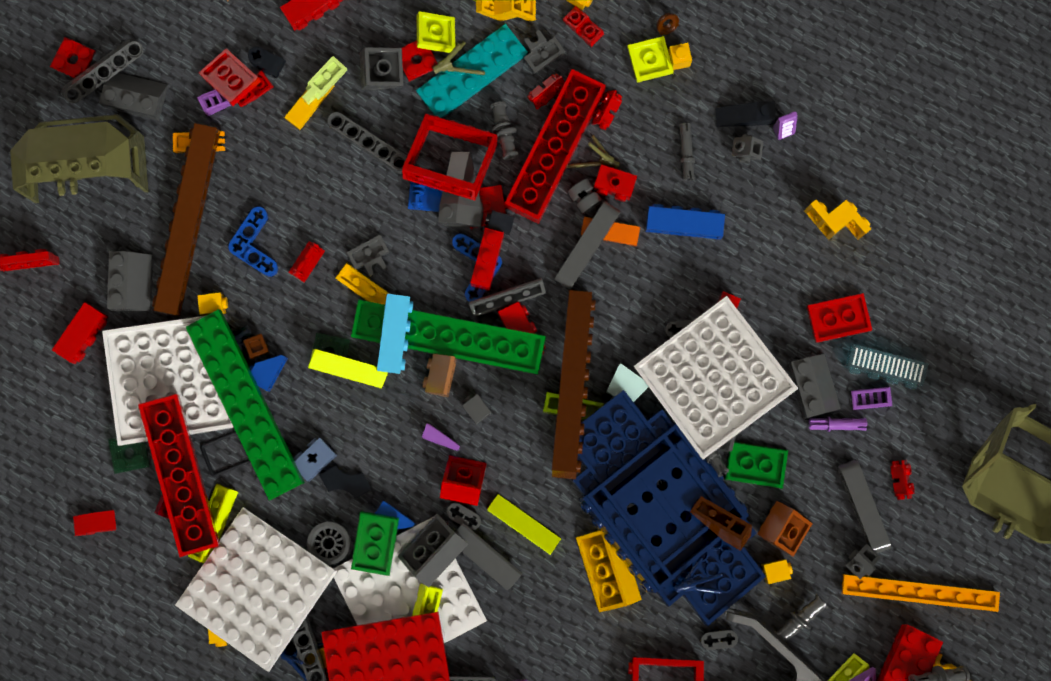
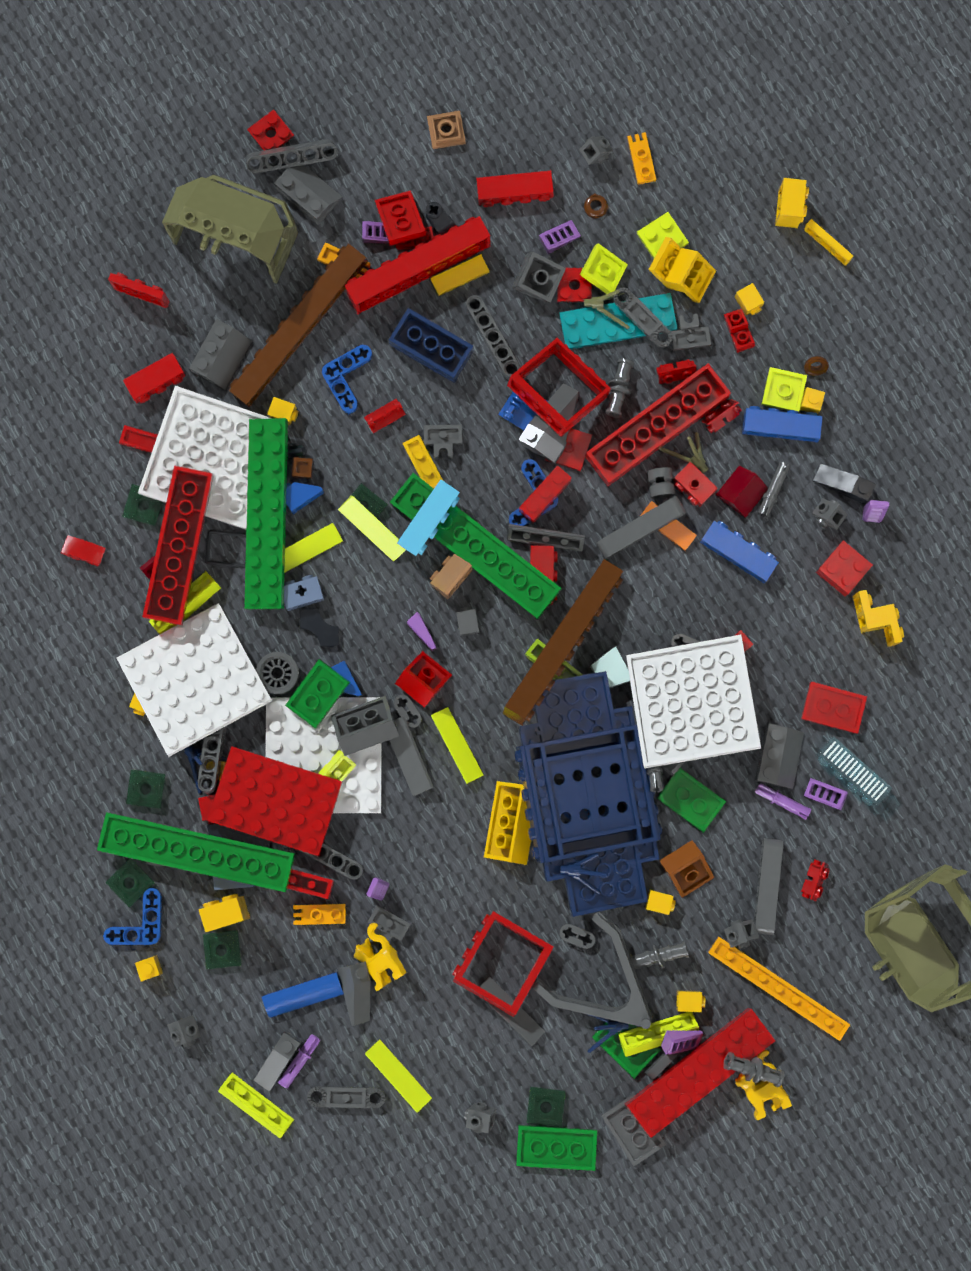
camera: 30 degrees right, 0 degrees up
yellowish green hinge [302,56,347,105] -> none
black brick [485,210,515,235] -> none
reddish brown slope [690,496,752,551] -> none
none -> red tile [119,425,158,453]
none -> neon yellow slope [284,523,343,573]
none -> red brick [345,216,490,315]
none -> dark blue brick [389,308,474,383]
none -> medium lavender slope [539,220,581,254]
none -> dark grey plate [613,287,672,348]
none -> yellow brick [676,990,705,1012]
none -> dark red slope [716,466,768,518]
none -> blue brick [742,406,822,442]
none -> red brick [816,540,873,596]

